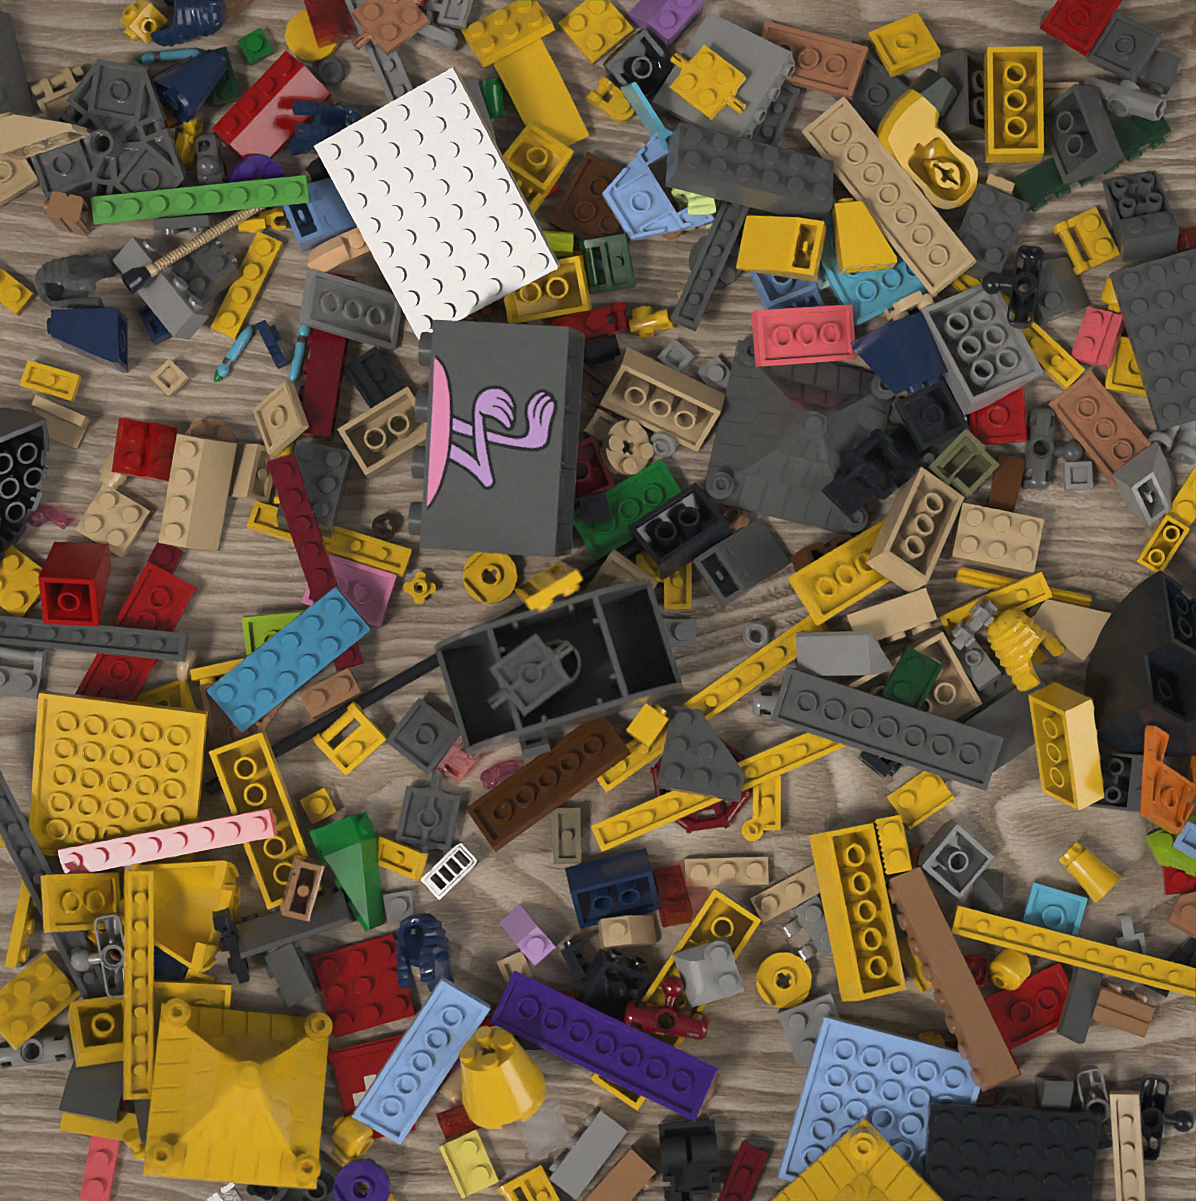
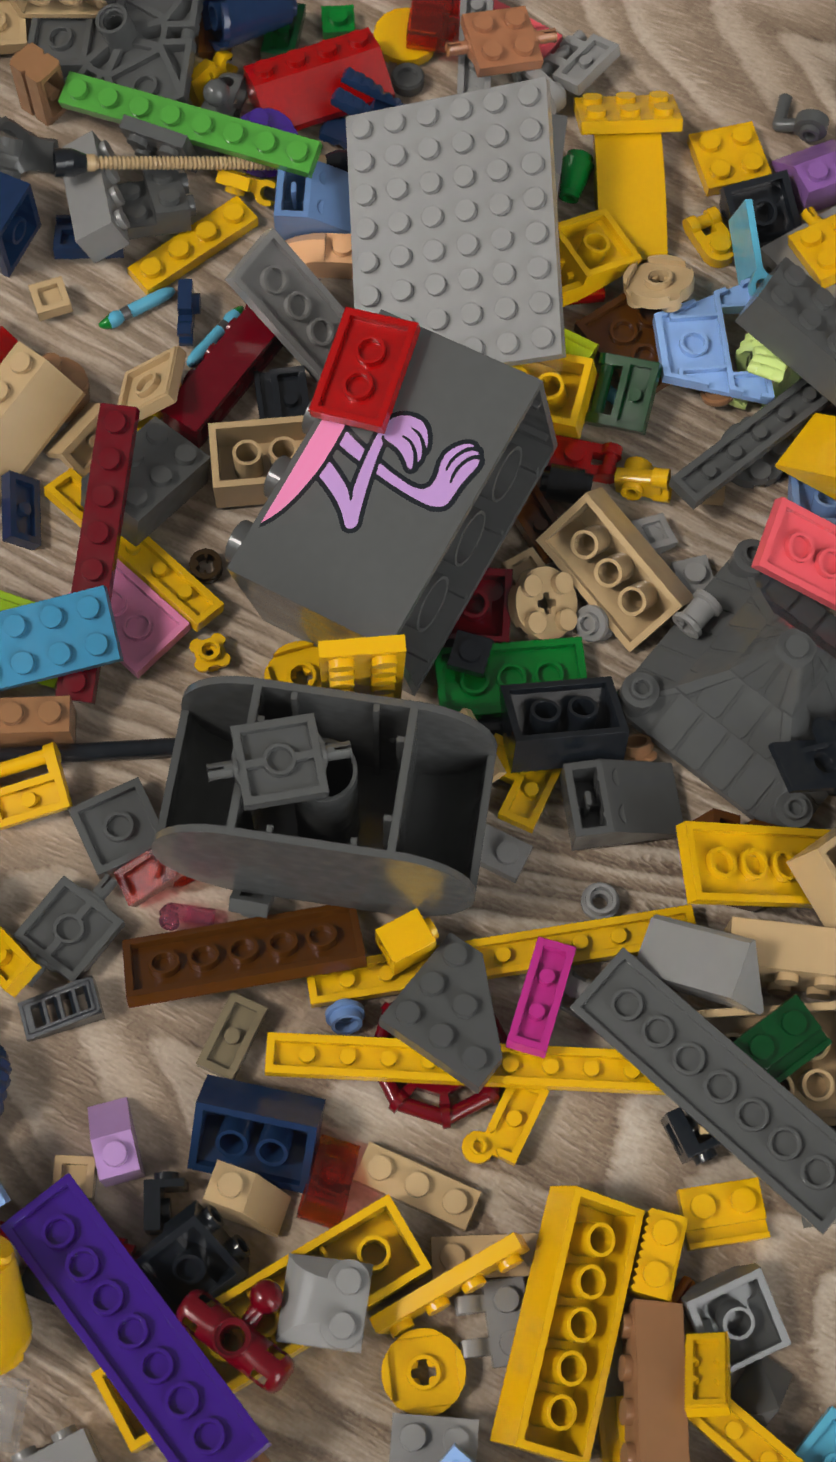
camera: 20 degrees right, 15 degrees down
none -> dark blue plate [1,470,41,551]
none -> red plate [308,307,421,434]
none -> medium blue plate [325,998,365,1035]
none -> yellow plate [369,1232,530,1337]
none -> dark pink plate [506,936,577,1059]
none -> tan plate [623,255,694,313]
none -> light grey bush [672,589,723,639]
none -> yellow plate [685,1332,731,1418]

